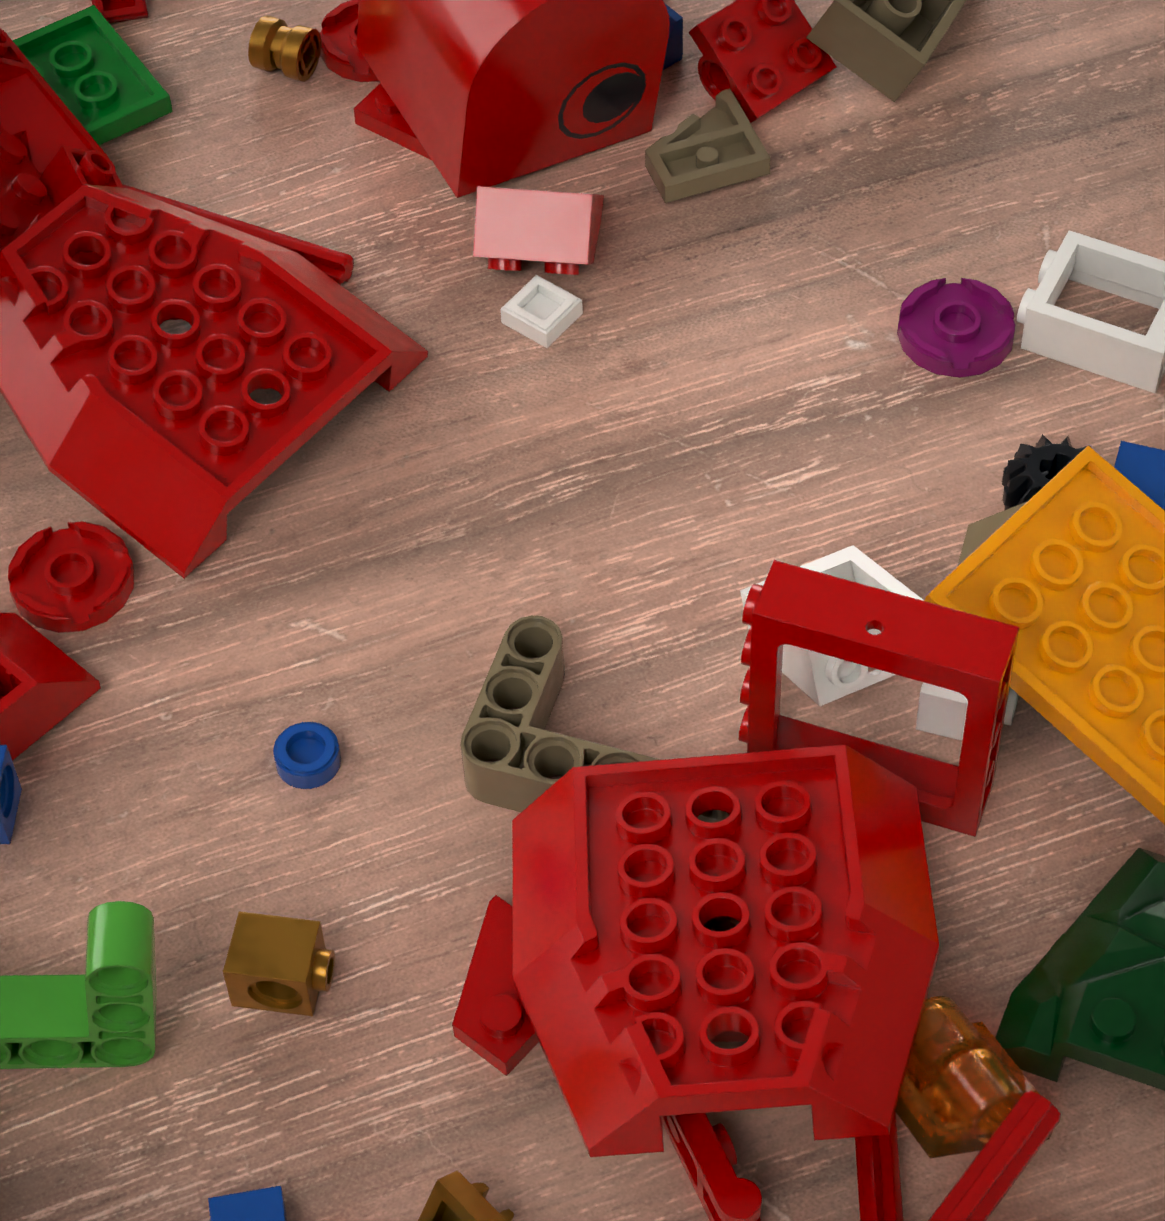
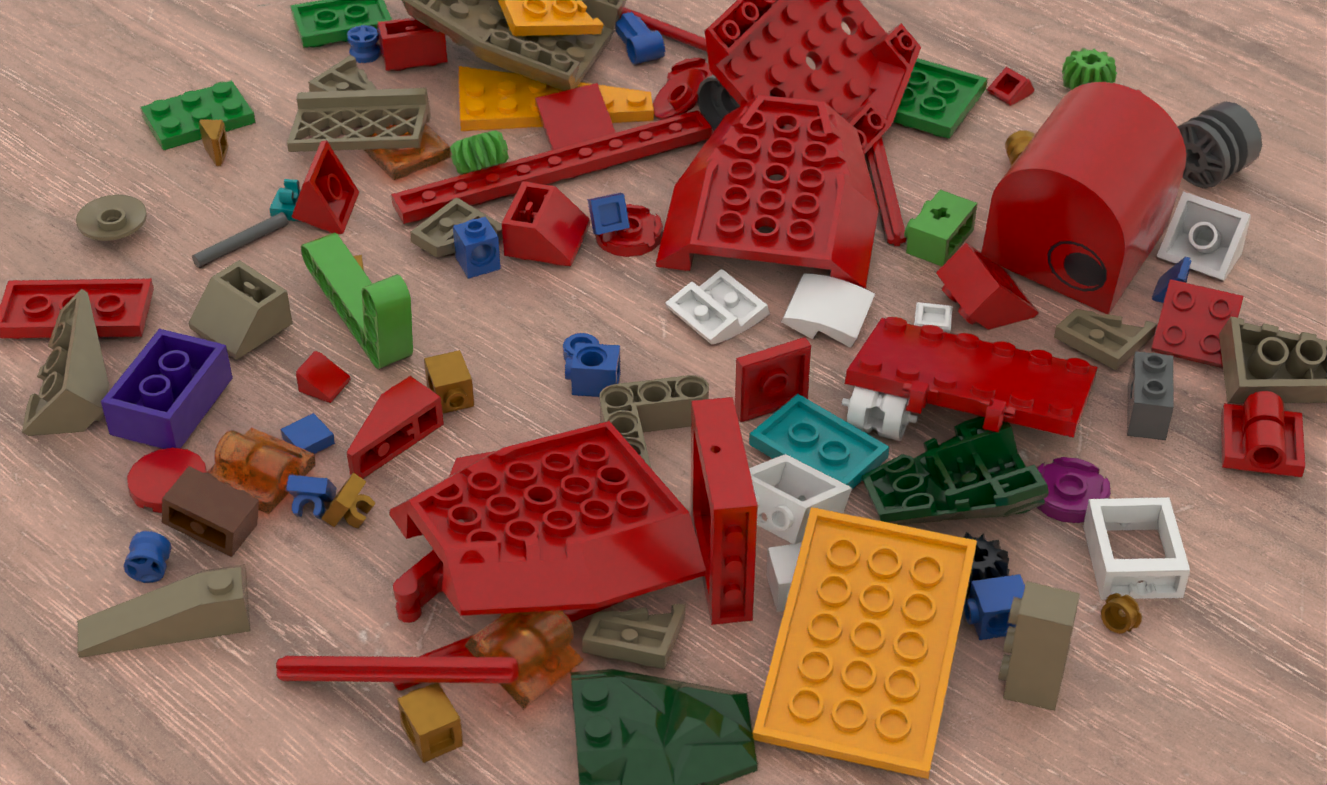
camera: 60 degrees right, 10 degrees down
none -> red slope [296,351,351,403]
none -> red slope [346,376,444,479]
none -> blue brick [565,343,621,397]
none -> dark tan wing [582,604,686,669]
none -> blue tile [587,193,630,235]
none -> white slope [665,269,770,345]
none -> red tile [735,337,811,422]
none -> teal plate [749,394,889,490]
none -> white slope [781,273,875,348]
none -> white wheel [842,386,918,441]
none -> red hinge [844,317,1098,438]
none -> dark green wedge [862,416,1049,525]
none -> bright green brick [904,190,977,266]
none -> dark grey brick [1127,351,1174,440]
none -> red plate [1221,391,1305,478]

